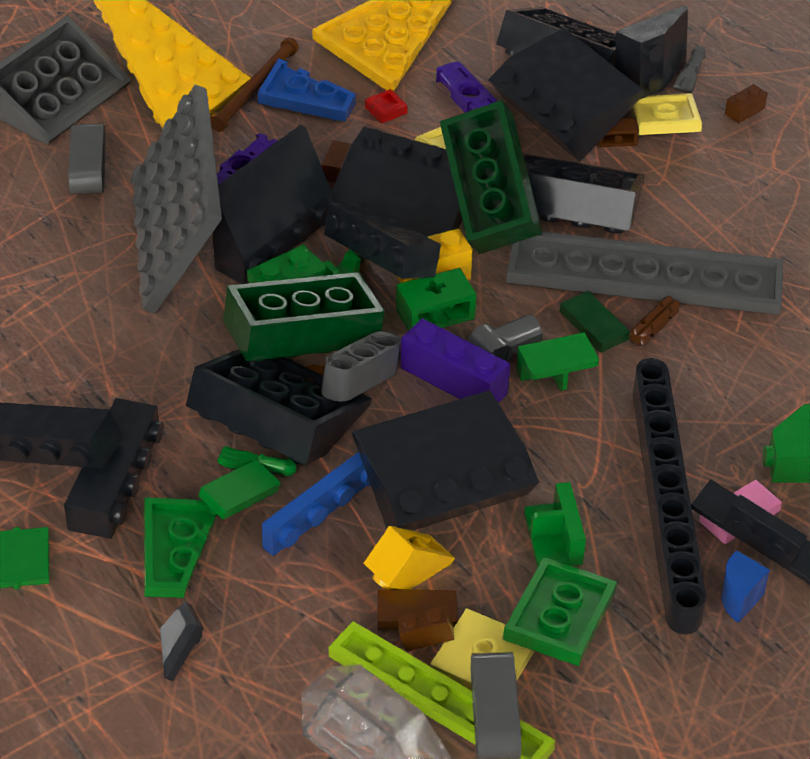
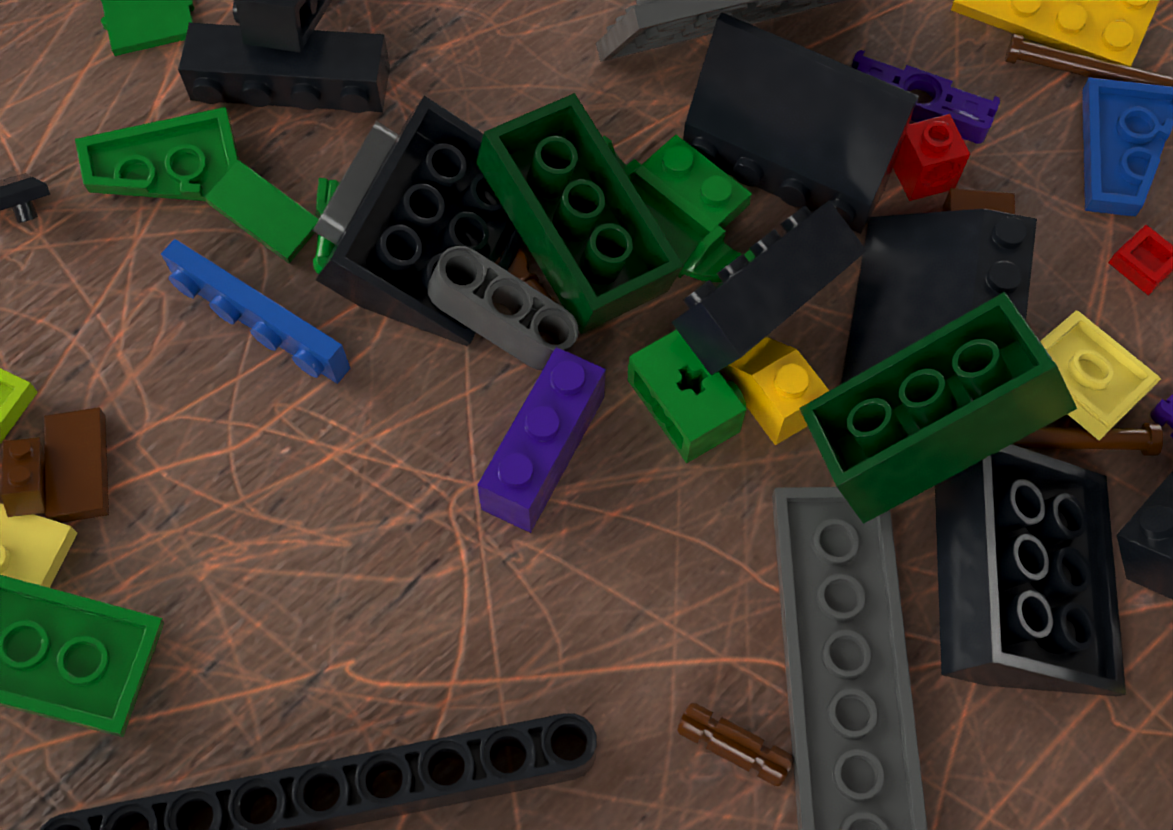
camera: 80 degrees right, 20 degrees up
black slope [352,390,539,531] -> none
yellow slope [363,526,455,590] -> none
dark grey piece [468,314,543,362] -> none
green panel [516,332,599,391] -> none
green panel [524,482,586,567] -> none
dark green tile [560,291,630,352] -> none
none -> dark grey beam [312,121,398,244]

